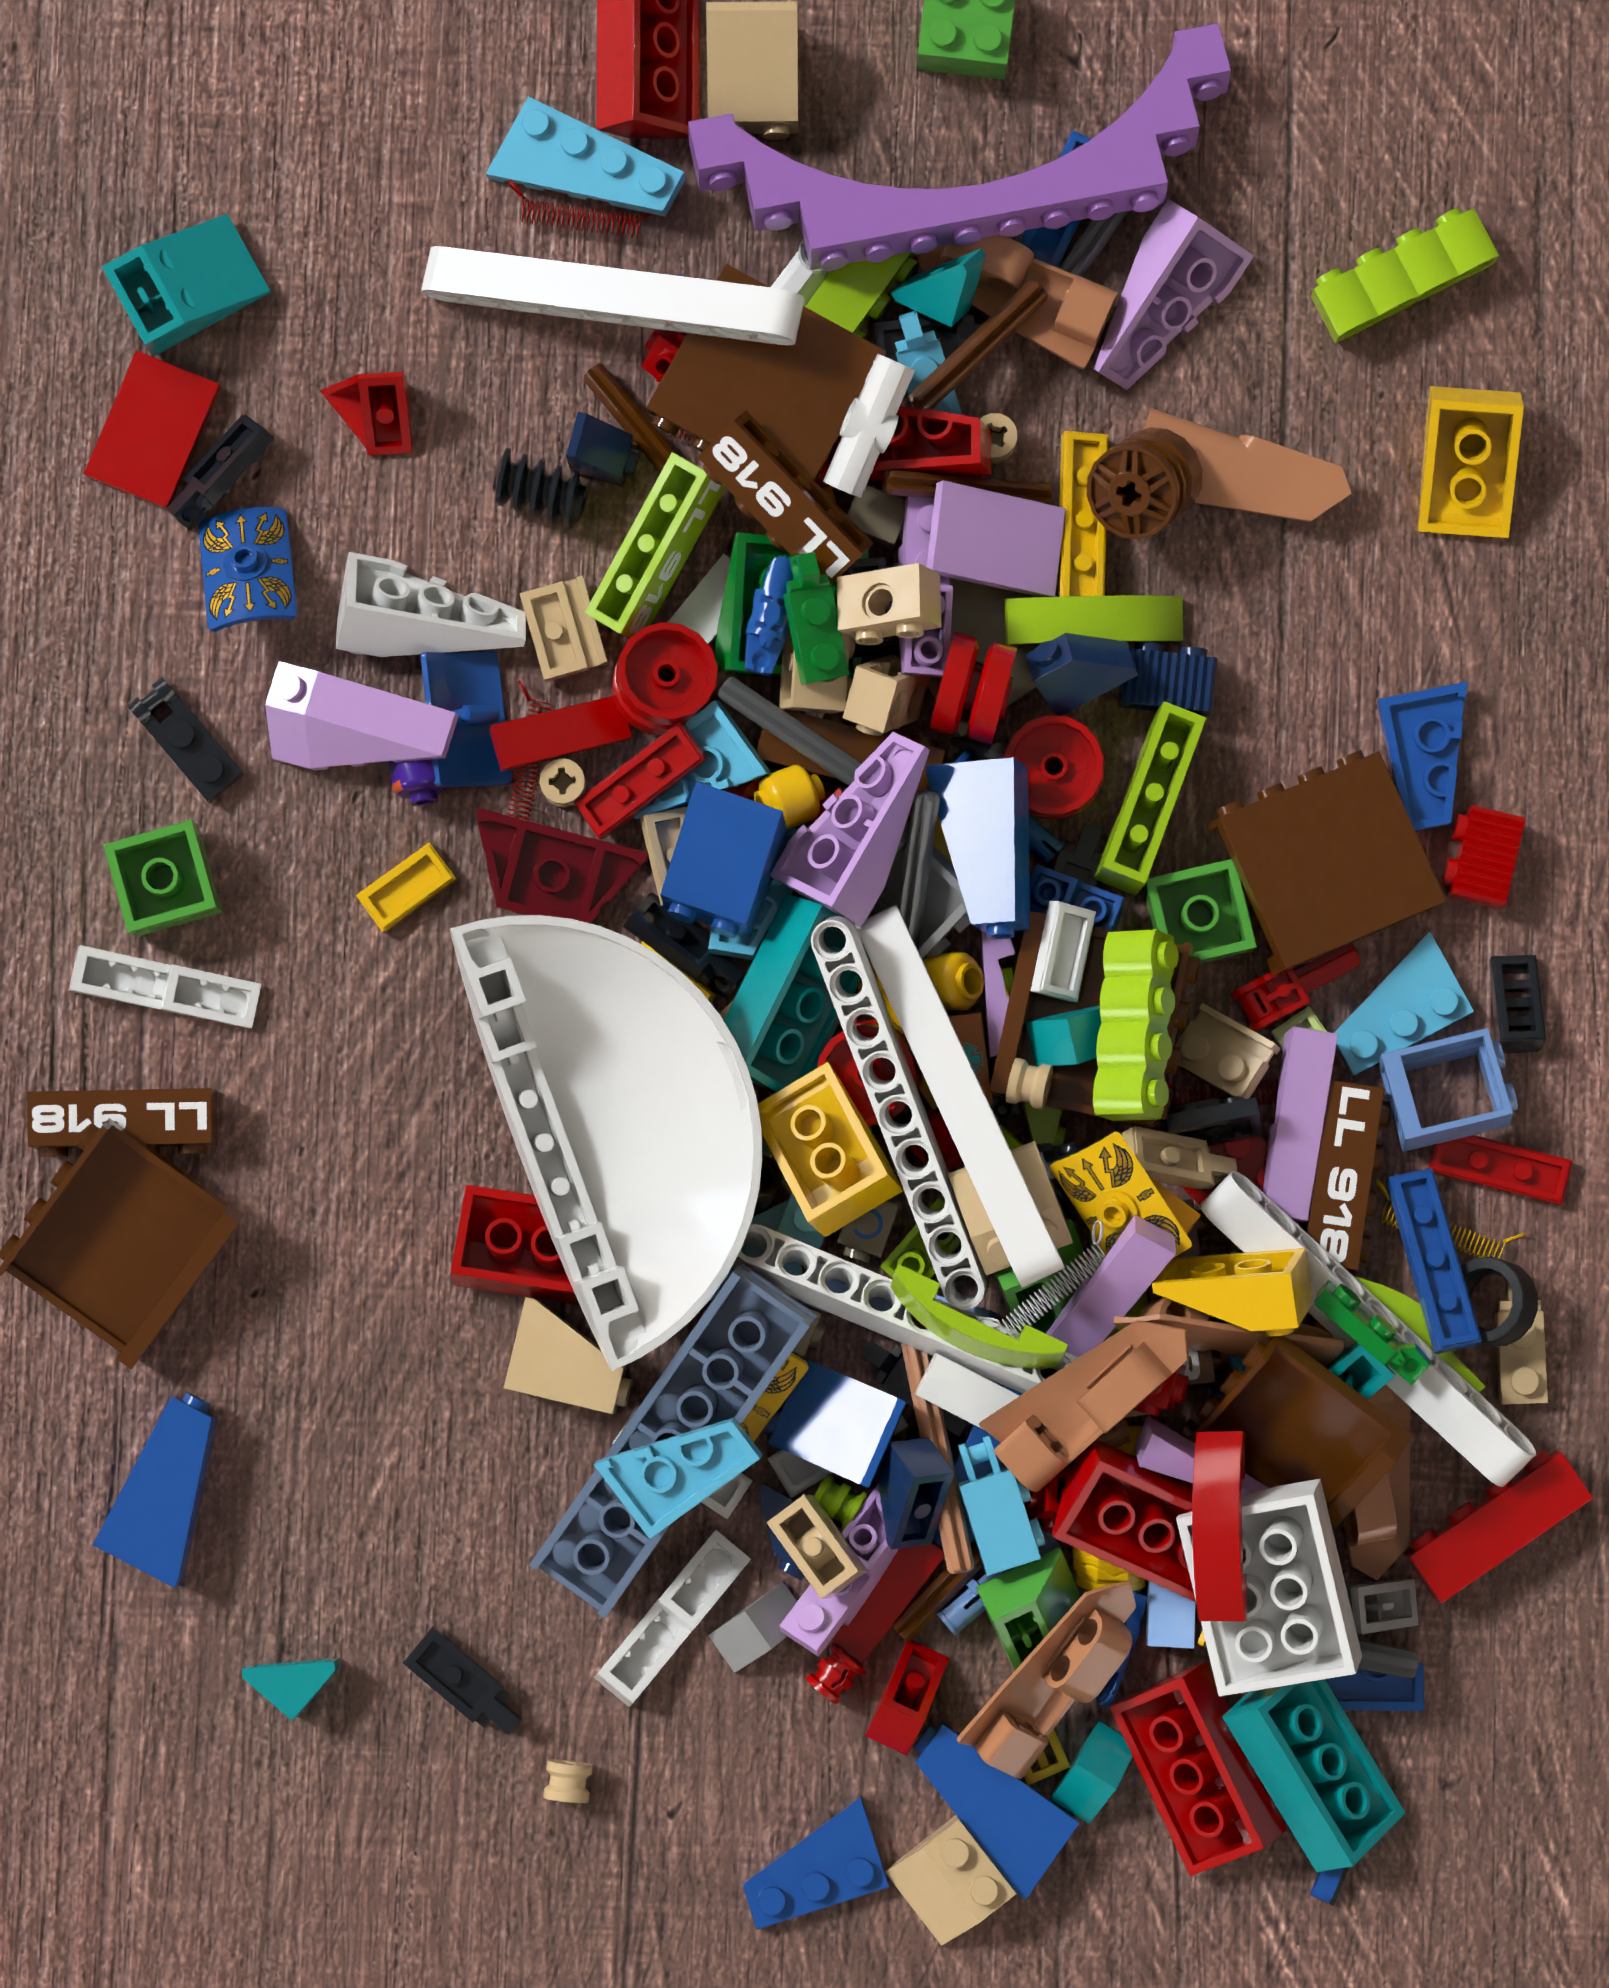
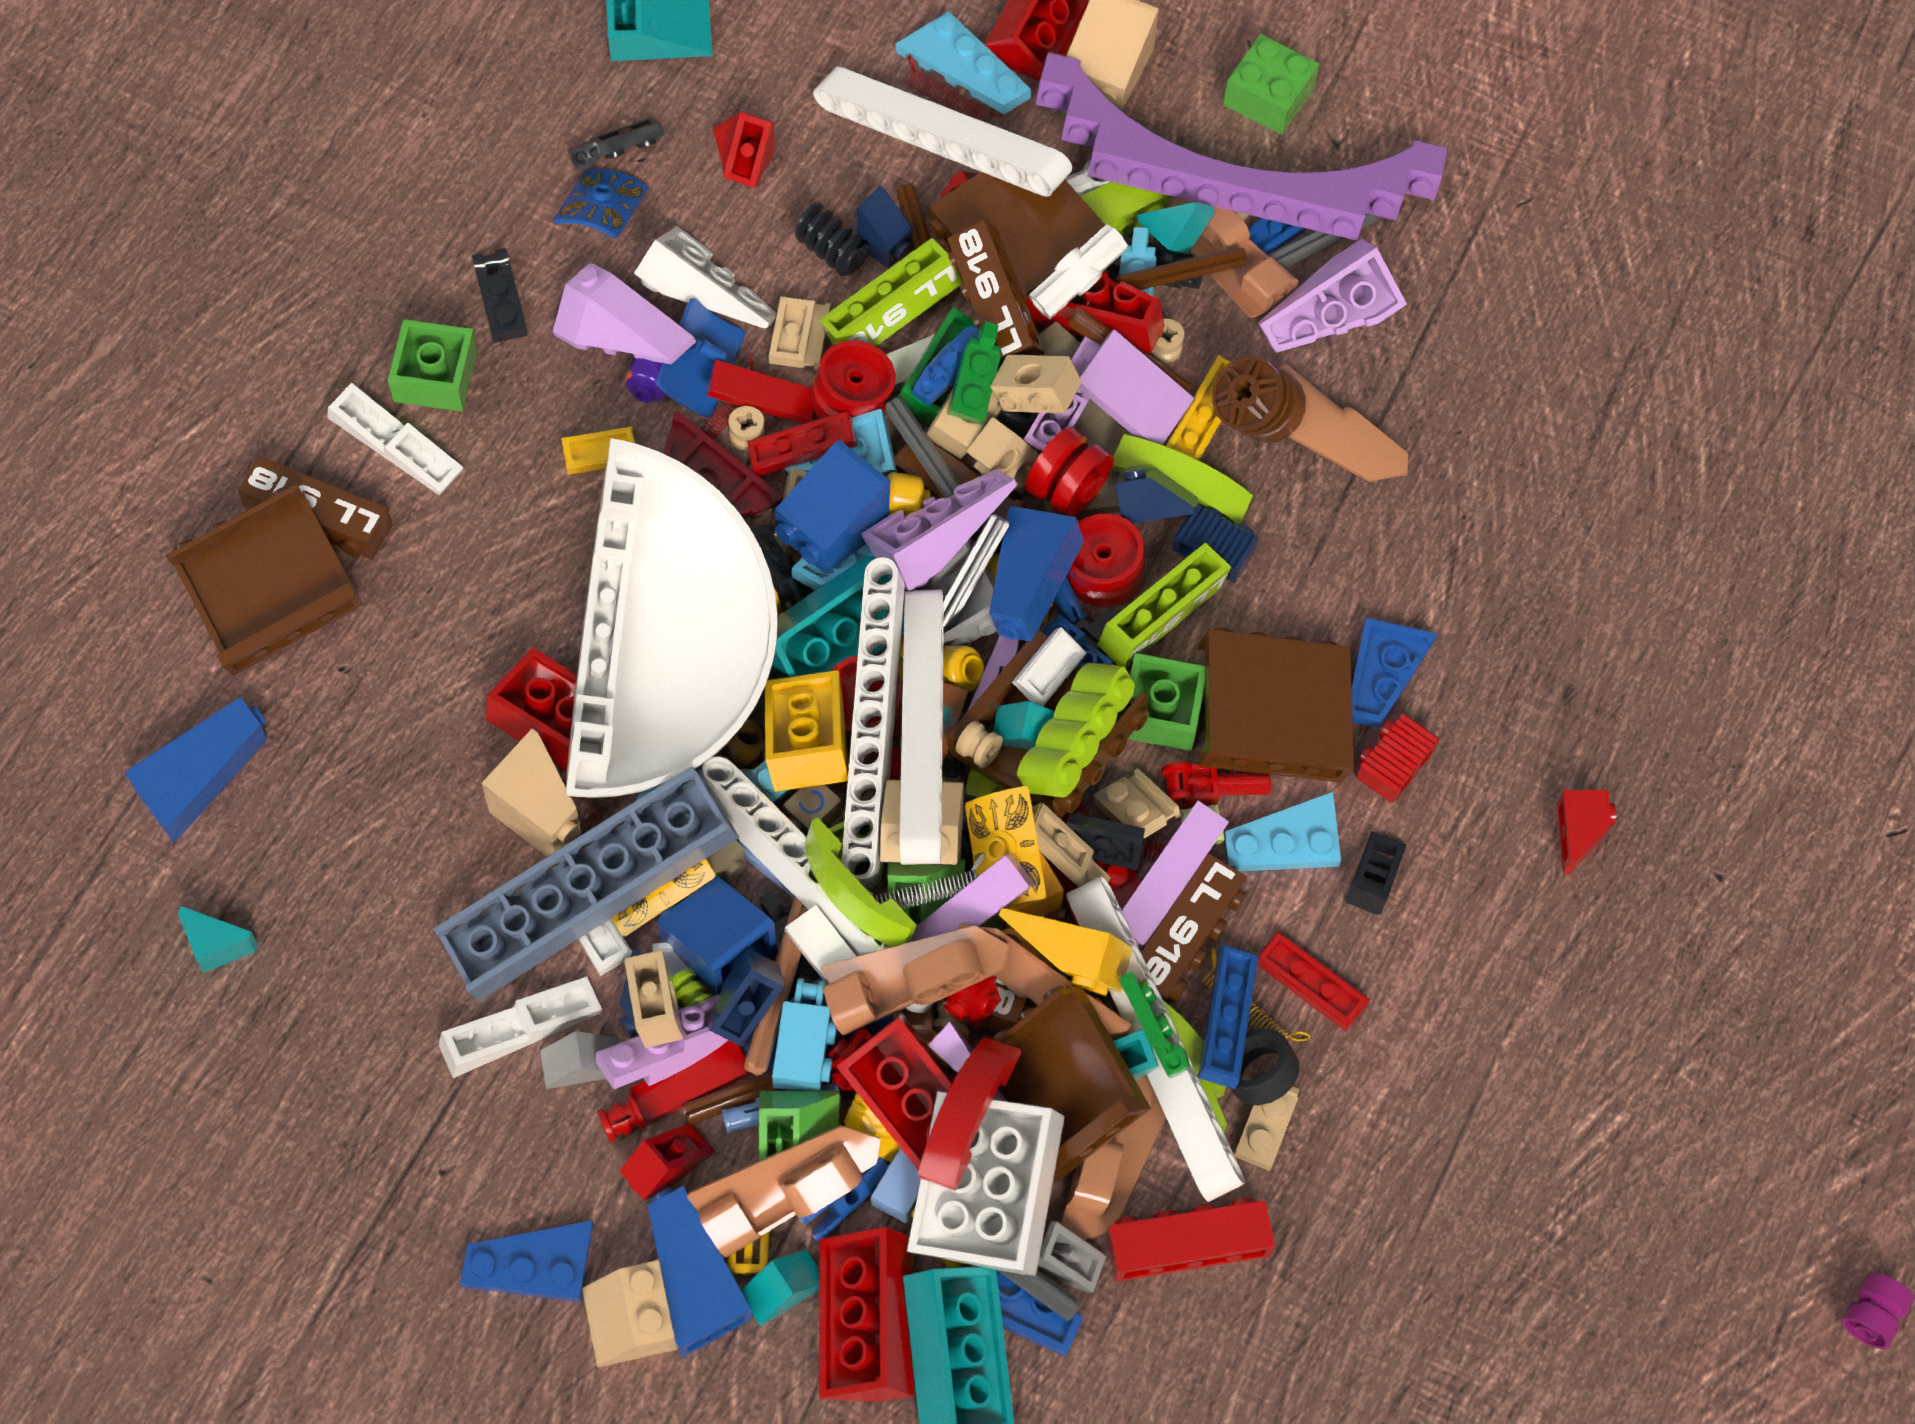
camera: 20 degrees right, 20 degrees down
red tile [83,350,221,509] -> none
black hinge [403,1627,523,1735] -> none
tan wheel [543,1759,593,1803] -> none
medium azure wing [593,1417,763,1539] -> none
lime brick [1310,207,1499,343] -> none
medium blue window [1378,1028,1518,1152] -> none
yellow slope [1418,386,1524,538] -> none

